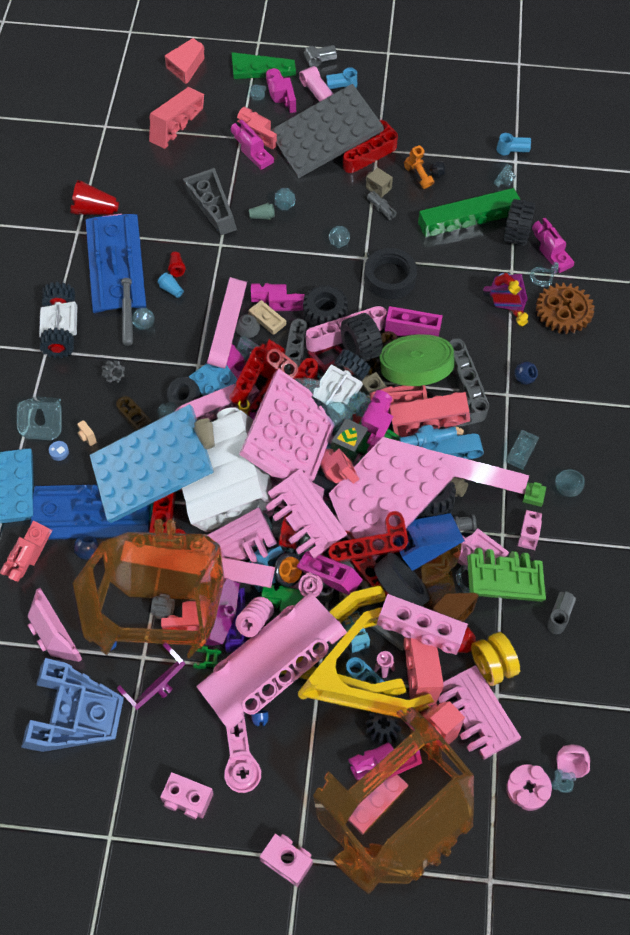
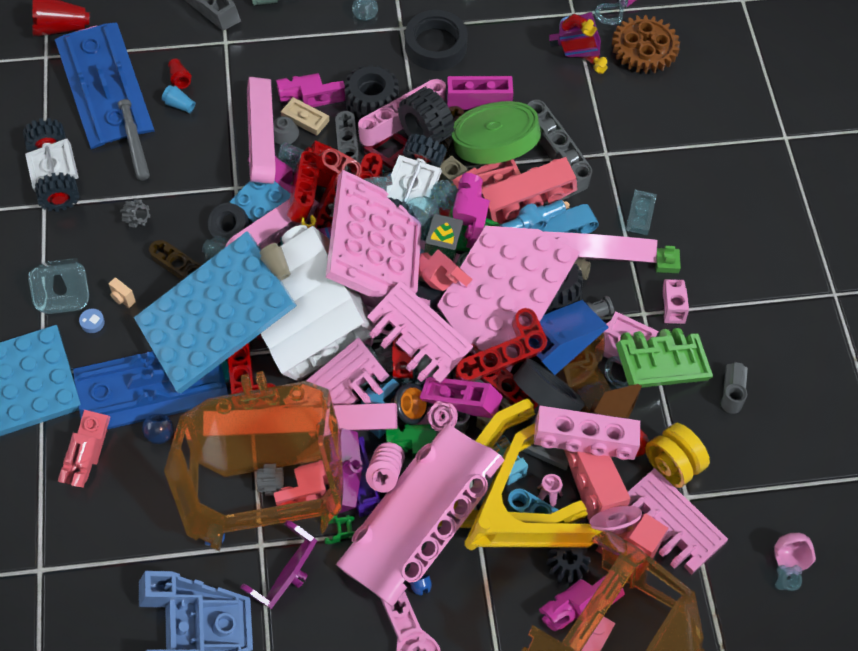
camera: 15 degrees left, 0 degrees up
bright pink wedge [28,588,82,662] -> none
clear light blue piece [132,308,155,330] -> none
bright pink plate [507,765,552,811] -> none
dark blue piece [515,362,538,385] -> none
clear light blue hair [555,469,585,497] -> none
none -> bright pink dish [590,506,642,535]

